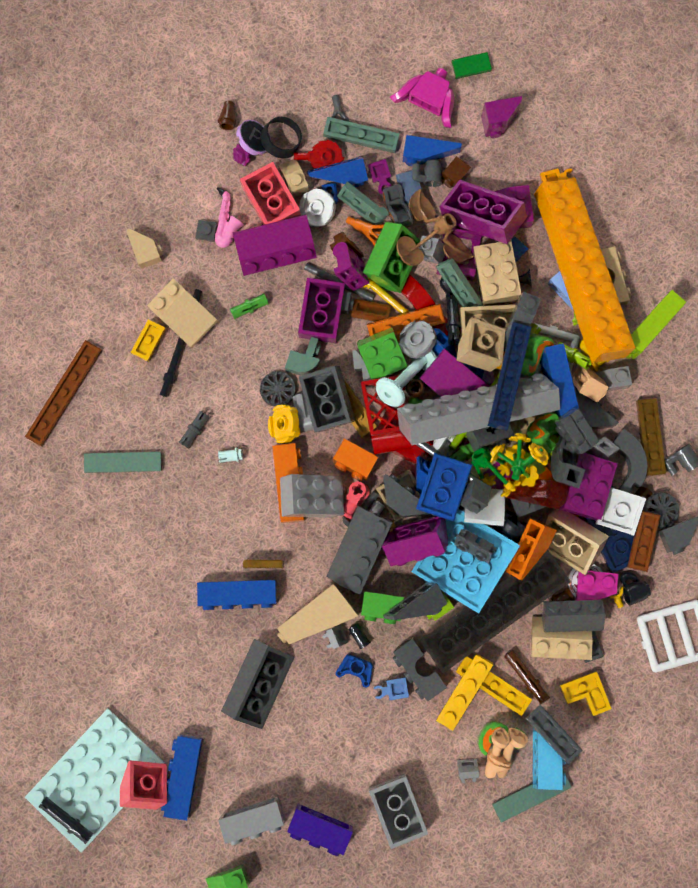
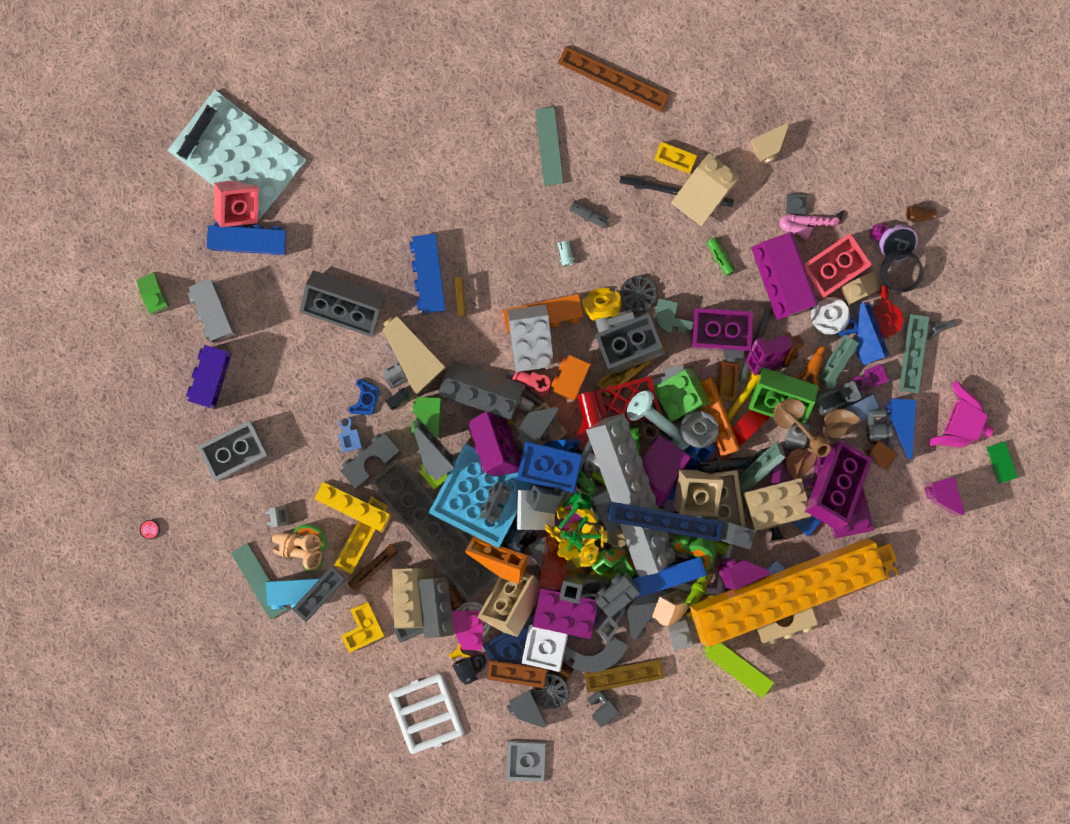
camera: 85 degrees right, 5 degrees up
none -> magenta slope [716,557,770,590]

